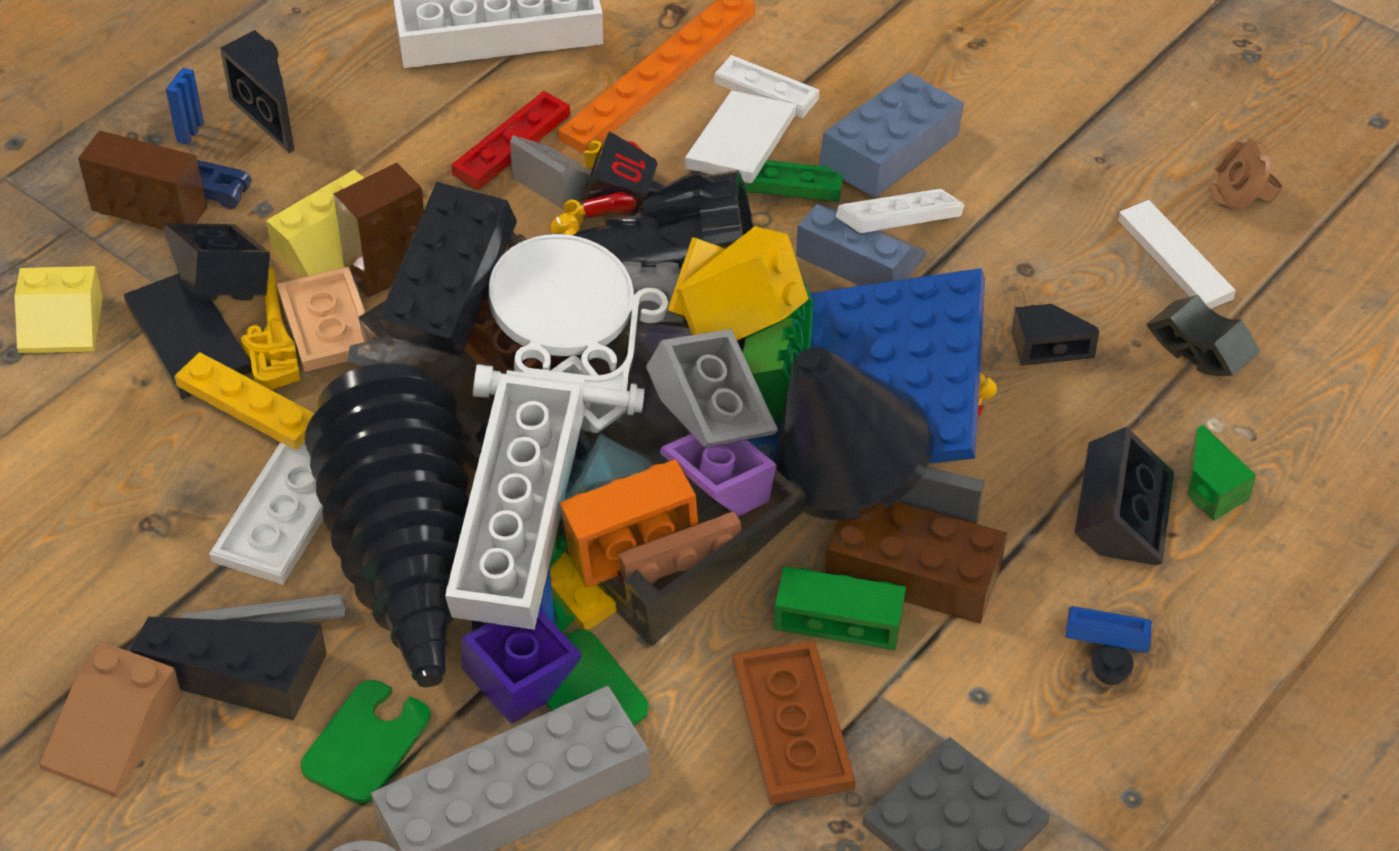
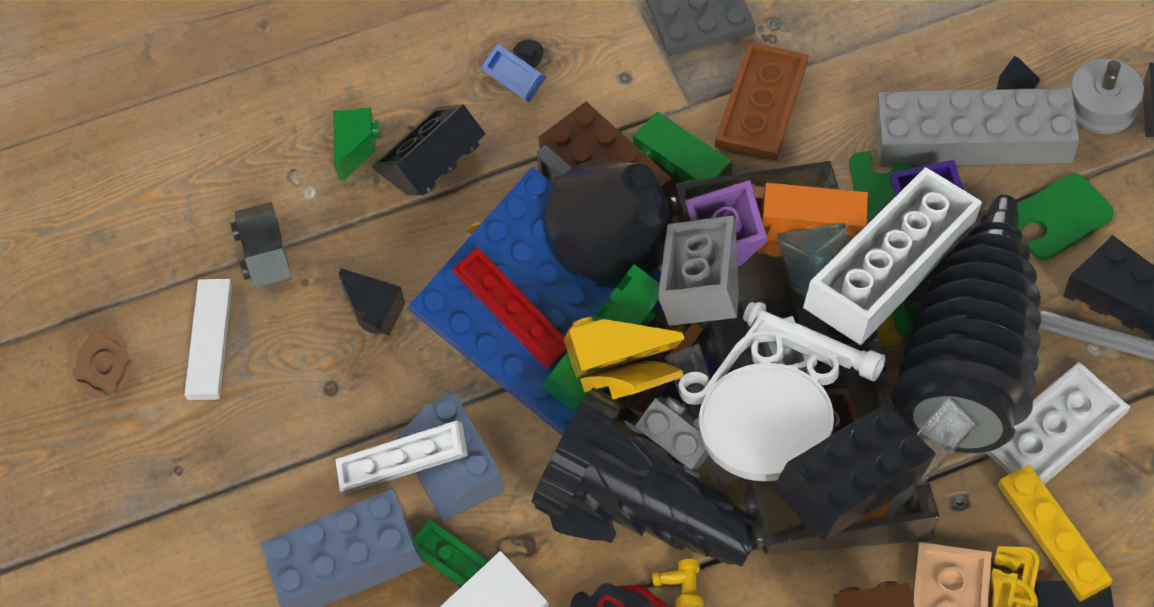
camera: 145 degrees left, 10 degrees up
none -> red tile [452,247,567,370]

